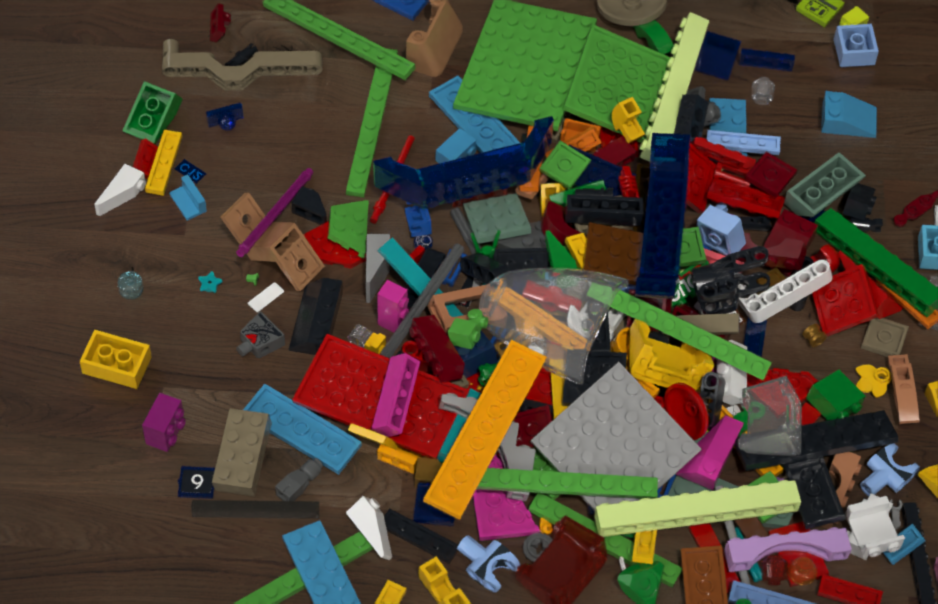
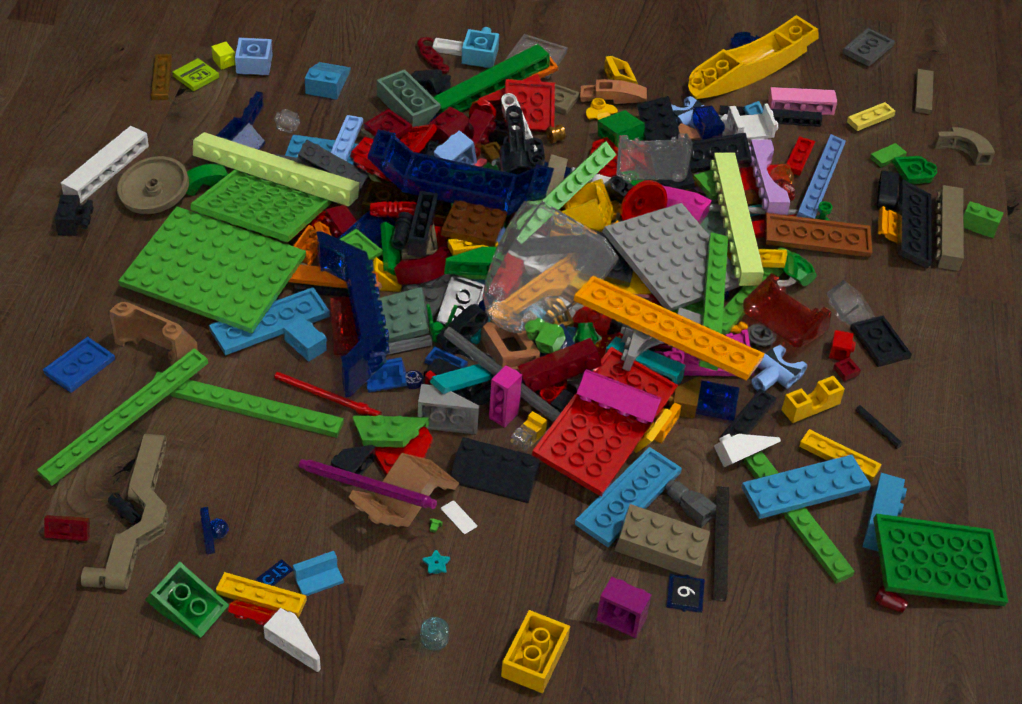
camera: 85 degrees left, 10 degrees down
dark grey torso [236,311,285,358] -> none
yellow brick [612,97,645,143] -> none
red plate [691,137,747,169] -> none
none -> clear blue brick [691,105,725,140]

